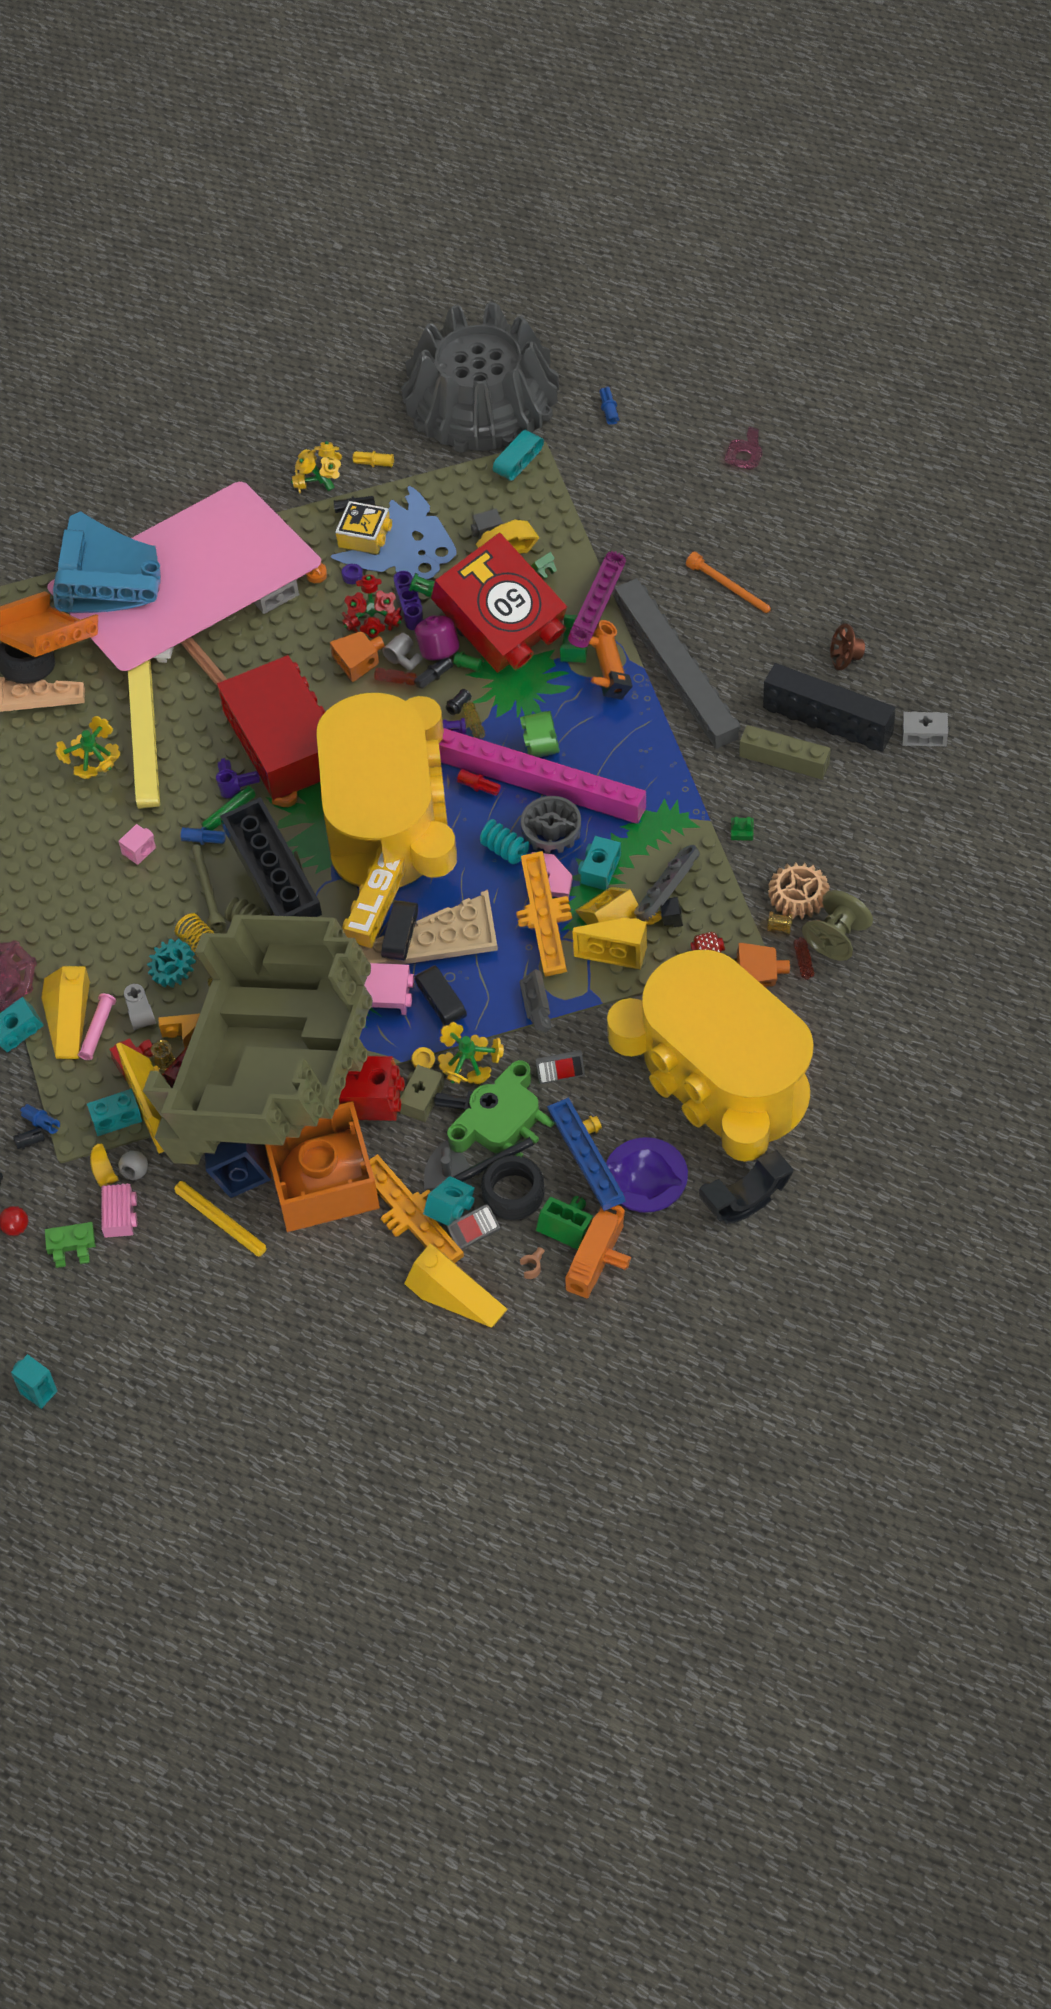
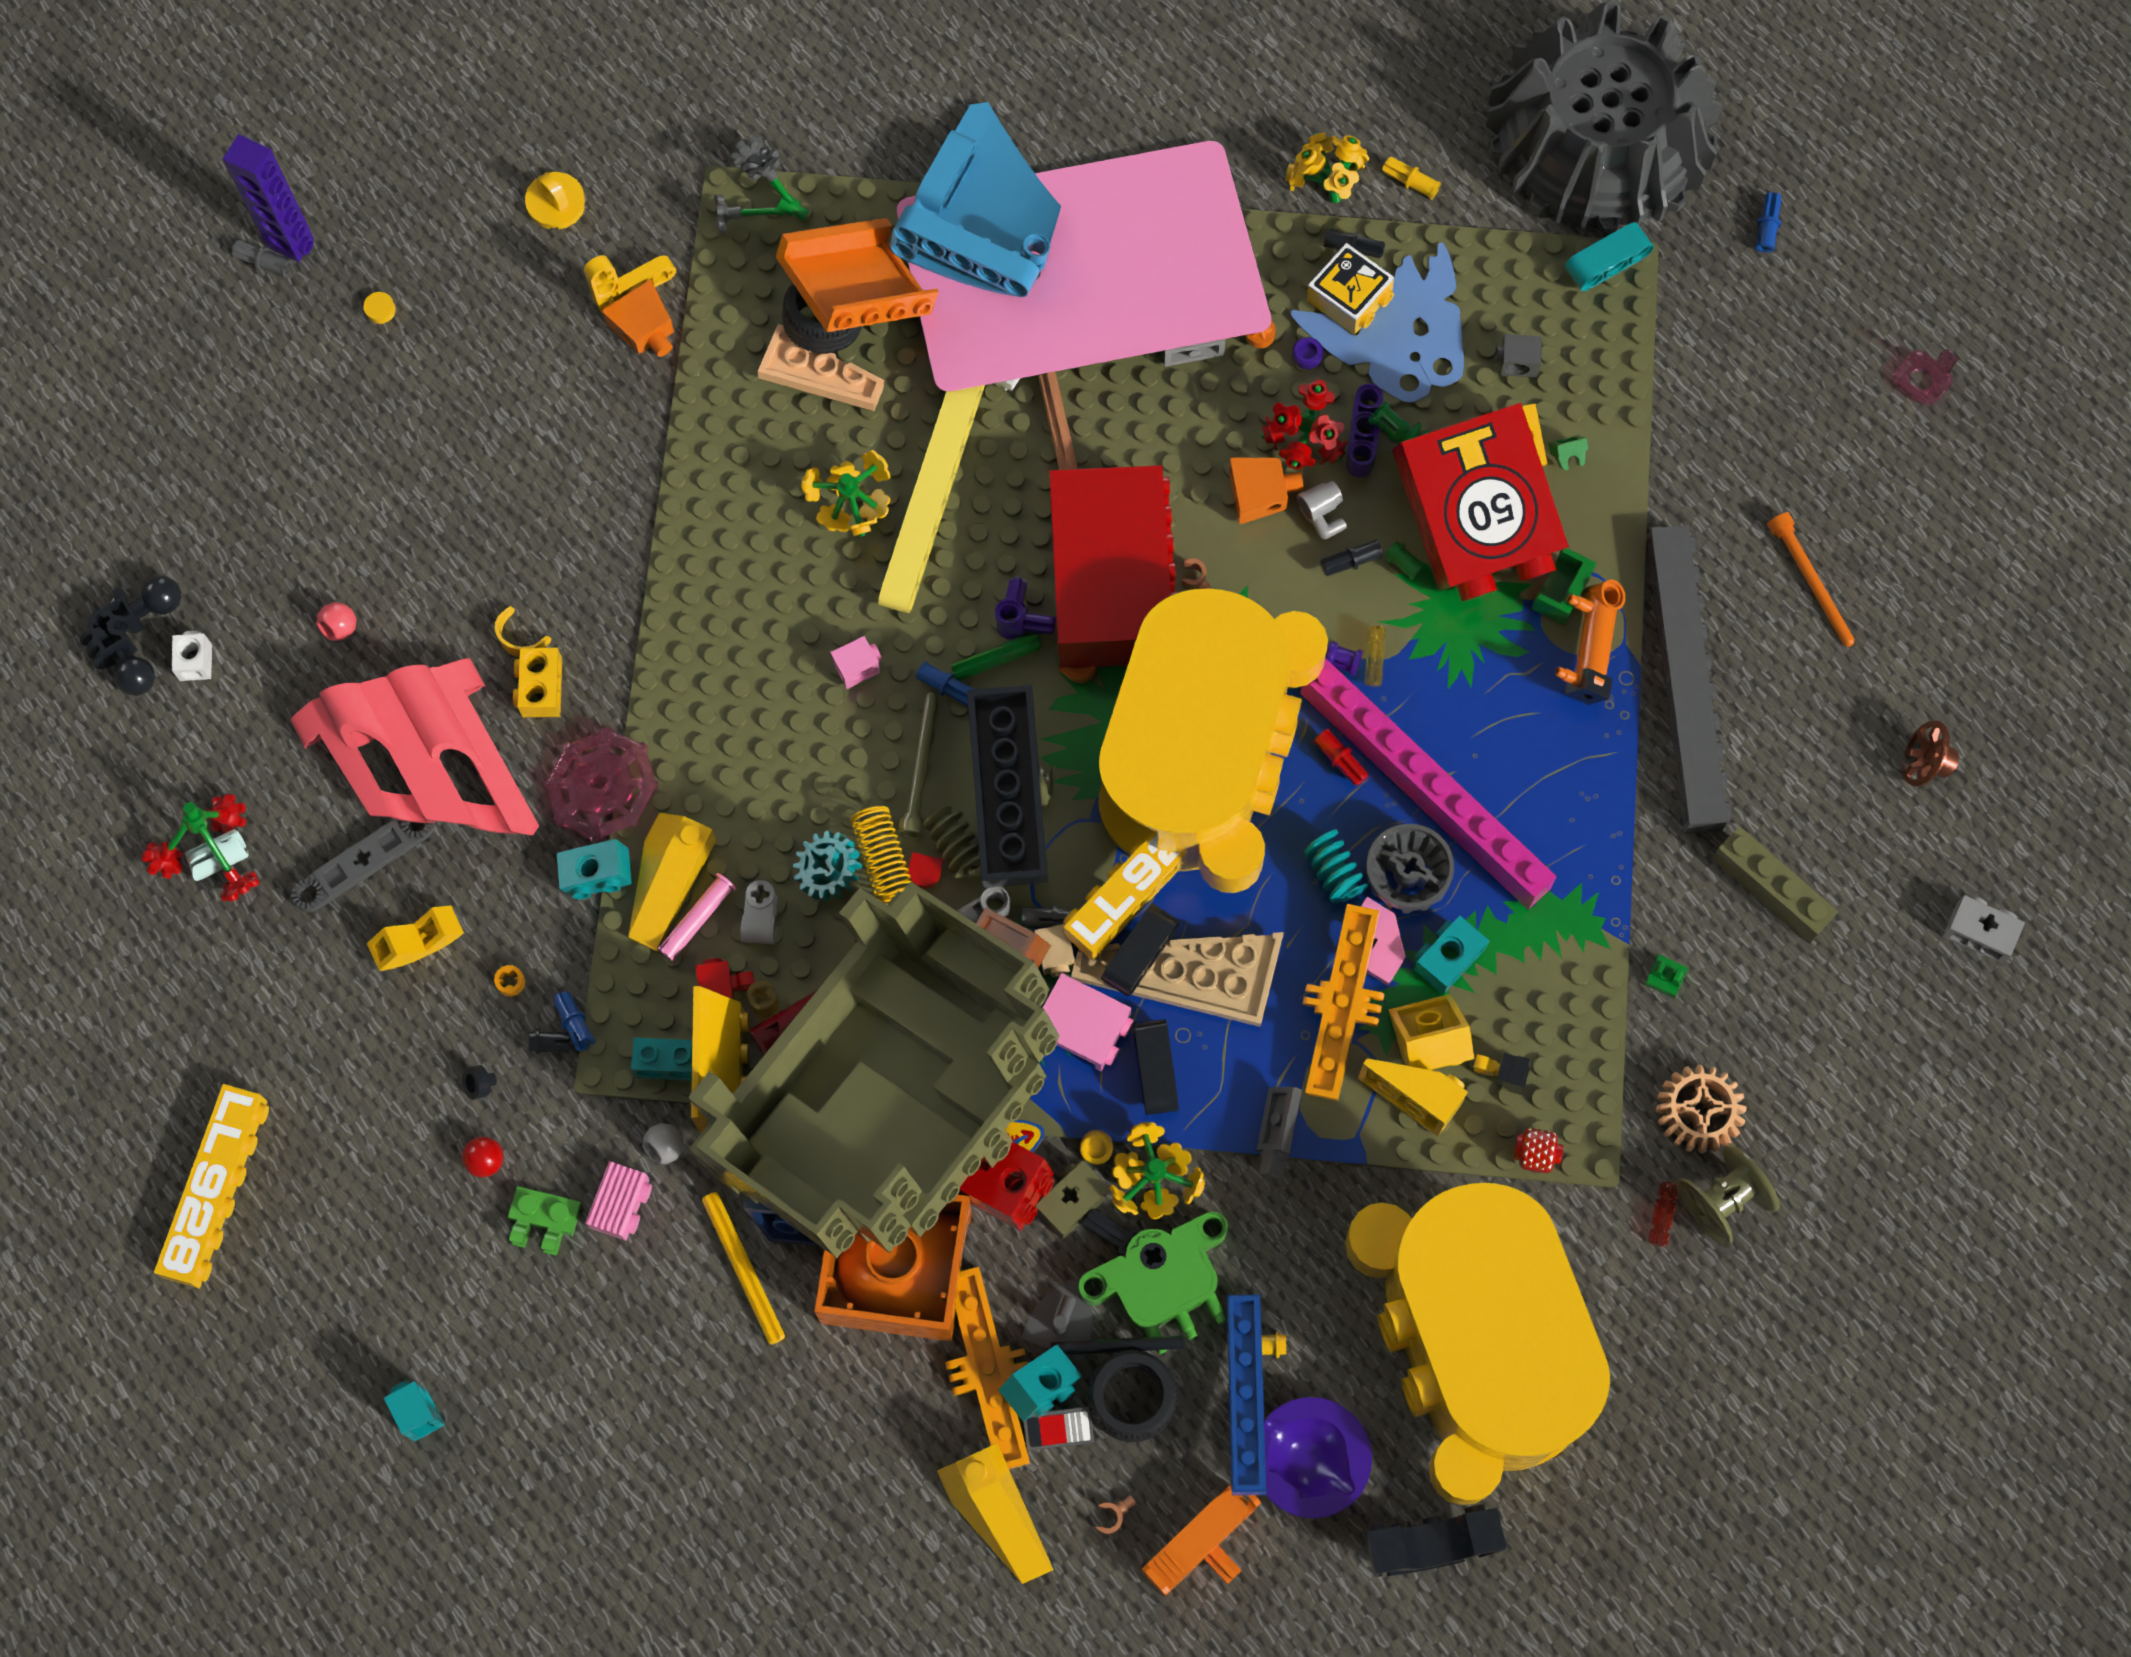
camera: 20 degrees right, 15 degrees up
yellow helmet [90,1144,119,1187] -> none
light orange slope [159,1013,200,1048] -> none
clear red axle [374,667,417,686] -> none
magenta head [414,615,460,660] -> none
black pin [446,689,472,715] -> none
yellow brick [476,519,540,554] -> none
bright green brick [520,711,560,758] -> none
slope [535,1050,585,1084] -> none
green brick [536,1196,593,1250] -> none
magenta plate [568,551,626,648] -> none
dark grey piece [634,845,700,921] -> none
orange torso [737,943,790,987] -> none
black brick [763,663,896,752] -> none
clear yellow bush [767,911,793,934] -> none

